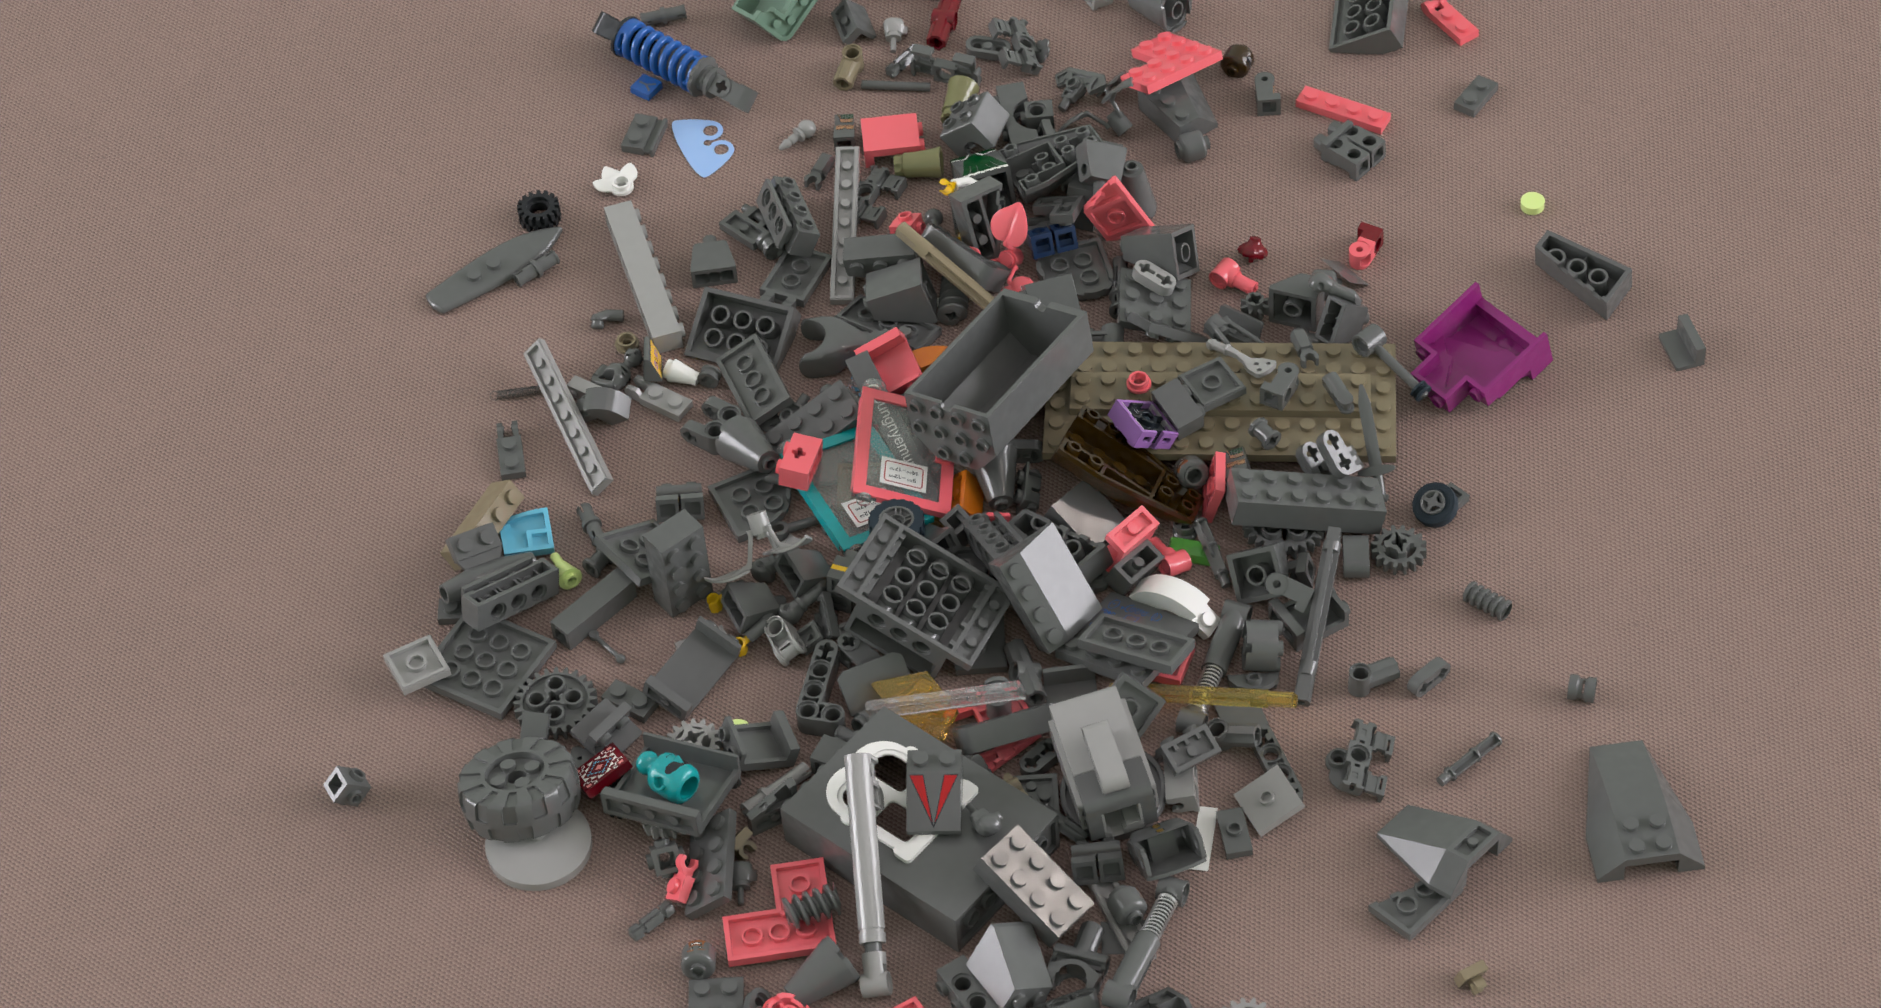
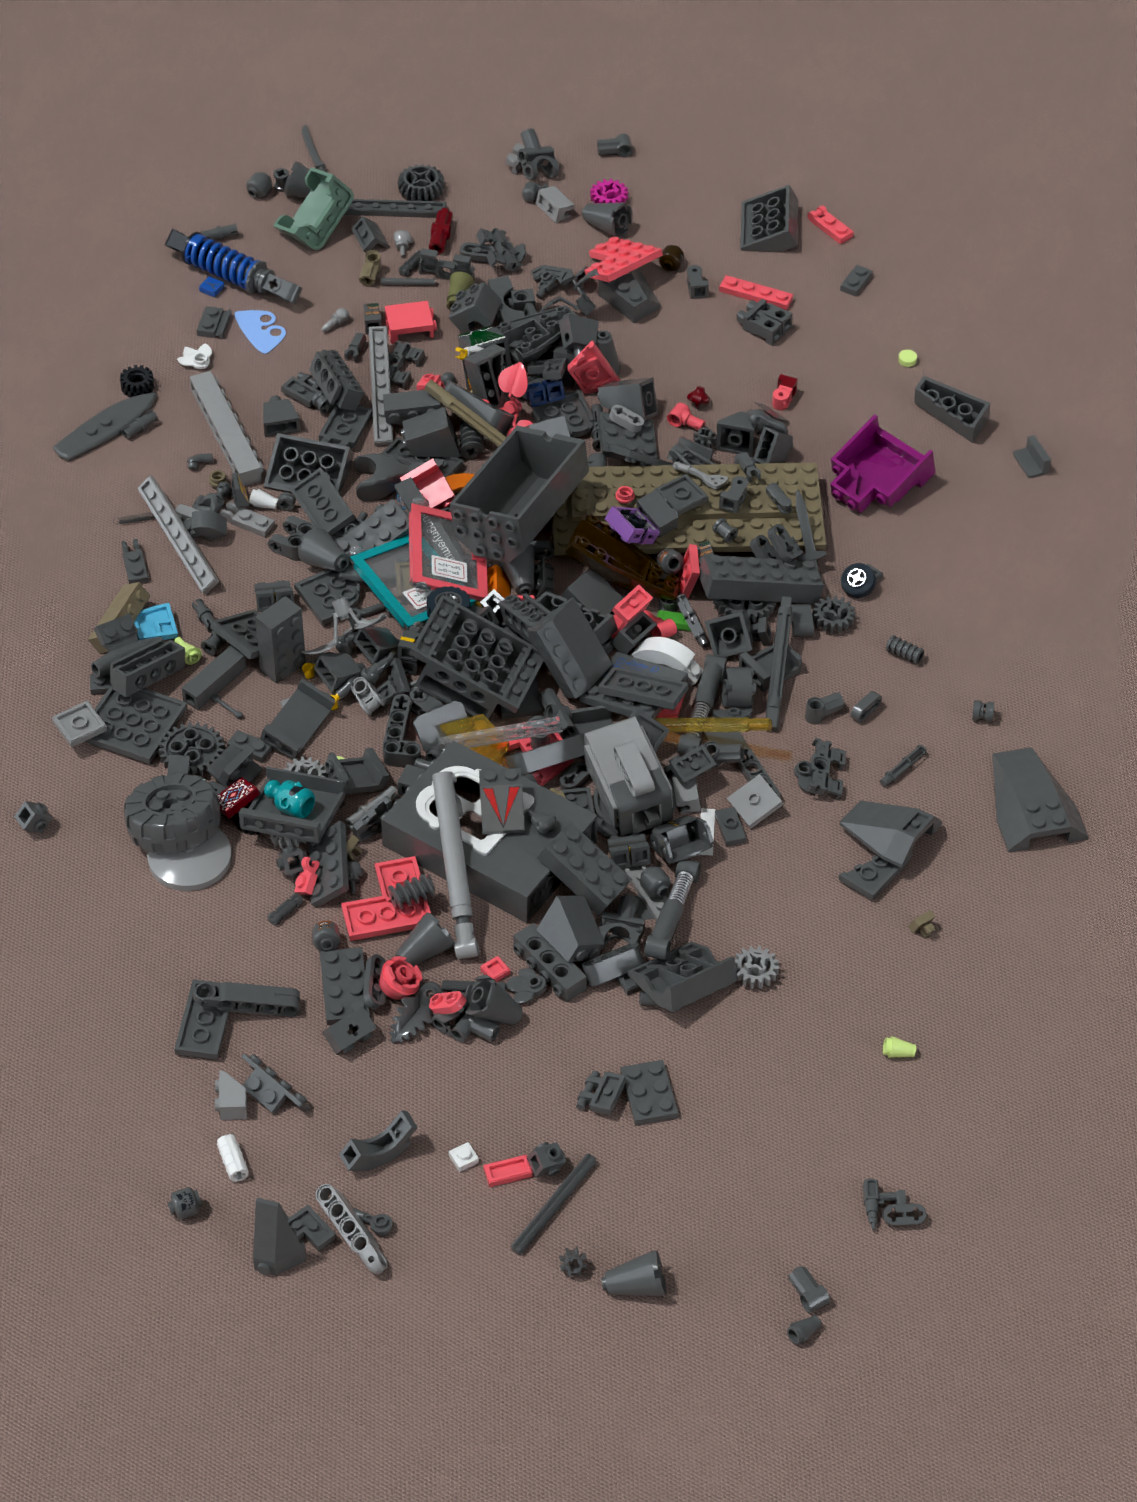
camera: 10 degrees left, 0 degrees up
coral brick [775,433,823,492] -> none
olive plant [894,146,944,179] -> none
dark grey head [1174,130,1211,163] -> none
dark grey leg [1265,572,1314,613] -> none
dark grey piece [1352,323,1432,402] -> none

